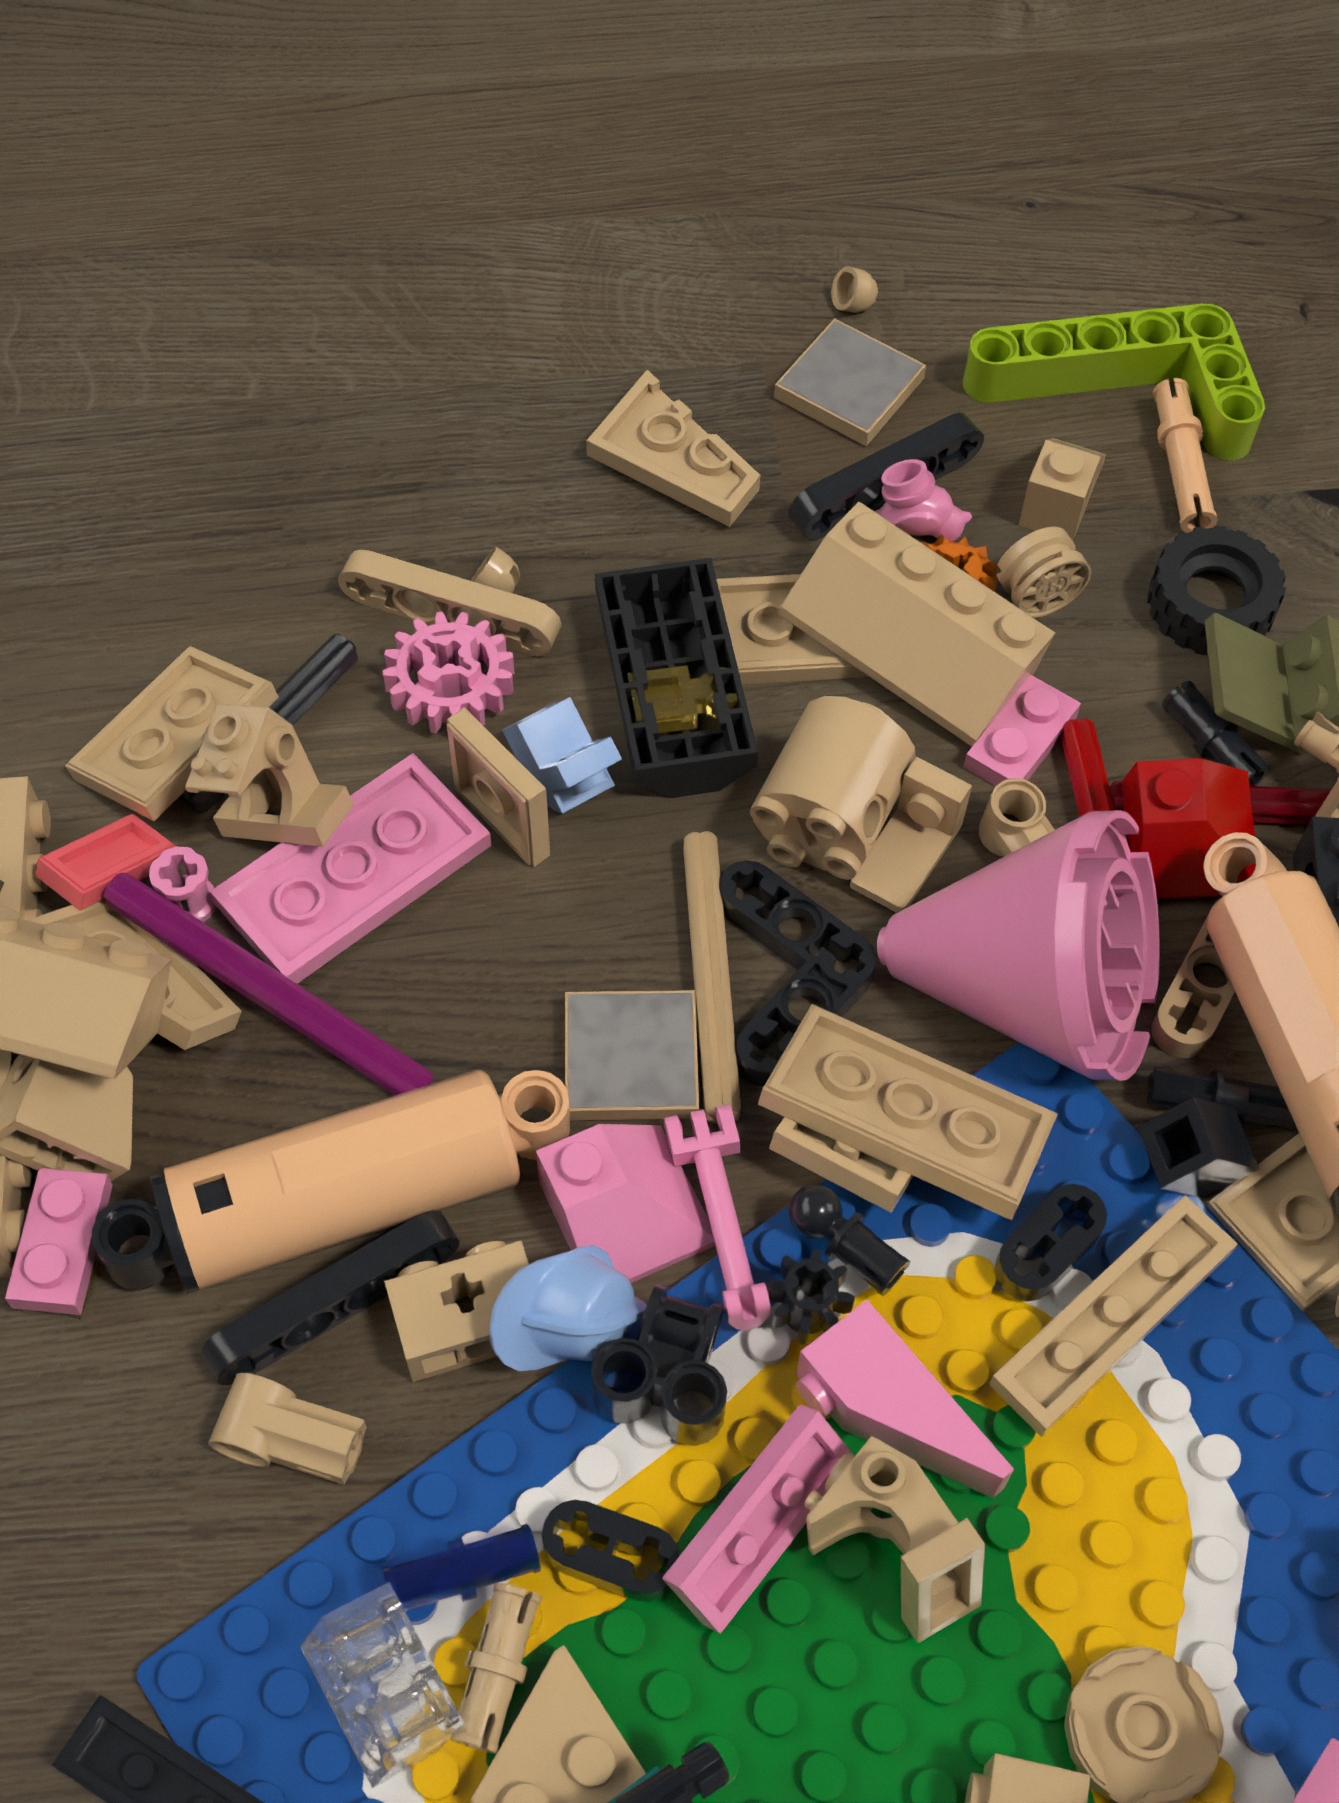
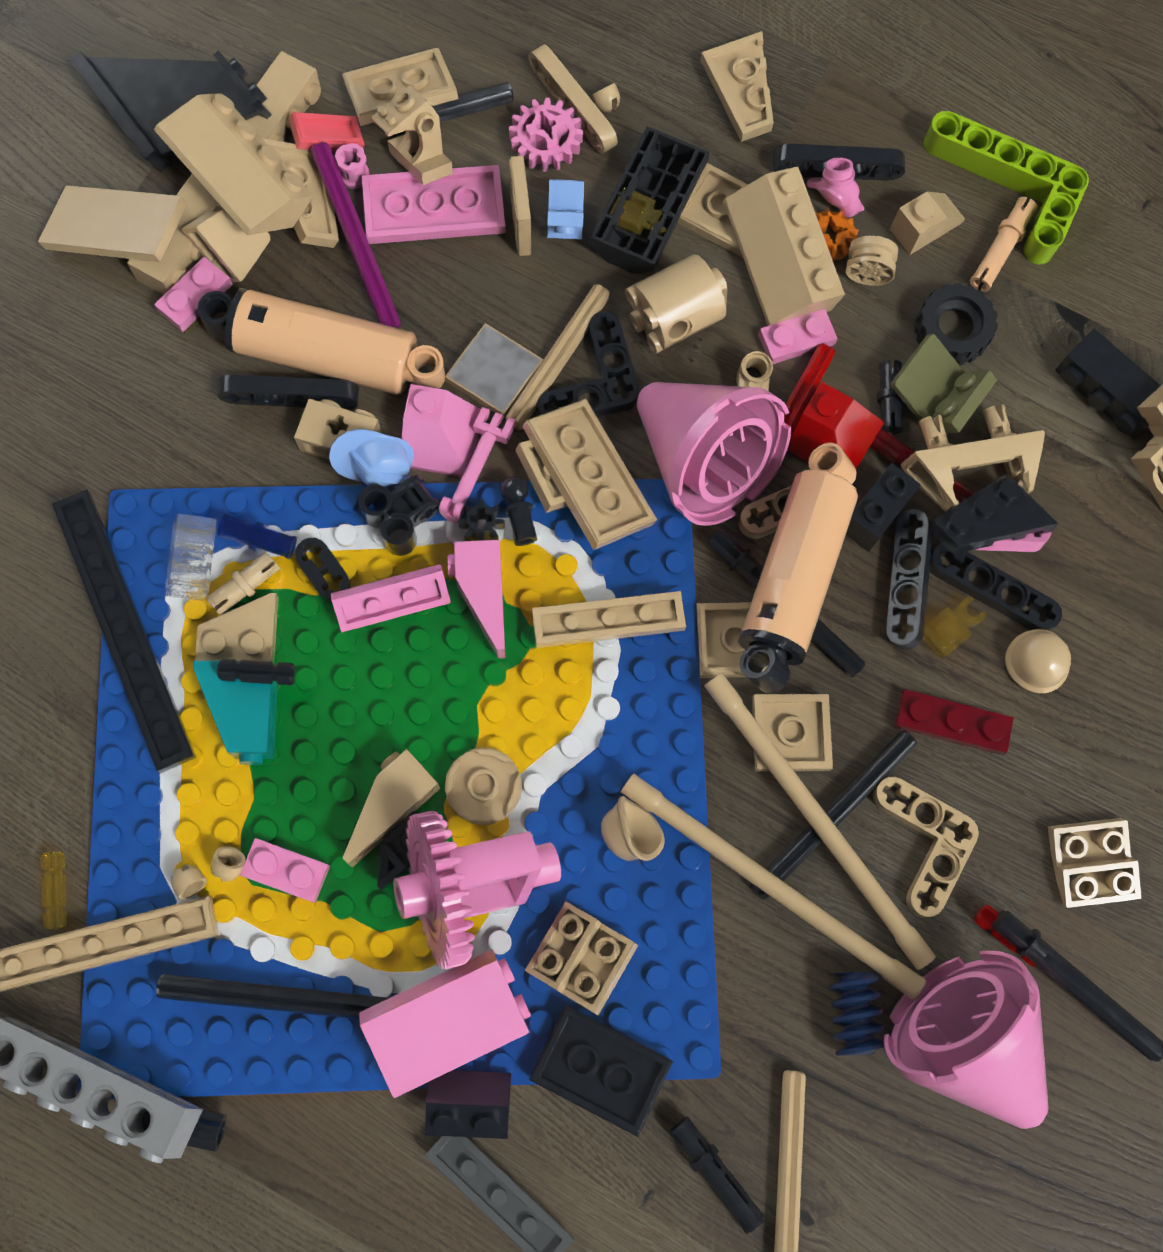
camera: 30 degrees right, 15 degrees up
tan piece [208,1373,366,1485] -> none
flat silver tile [774,318,926,446] -> none
tan tile [804,1436,985,1643] -> none
tan hinge [831,266,878,313] -> none
tan bracket [850,757,972,913] -> none
black beam [994,1184,1107,1302] -> none
black brick [1138,1097,1259,1198] -> none

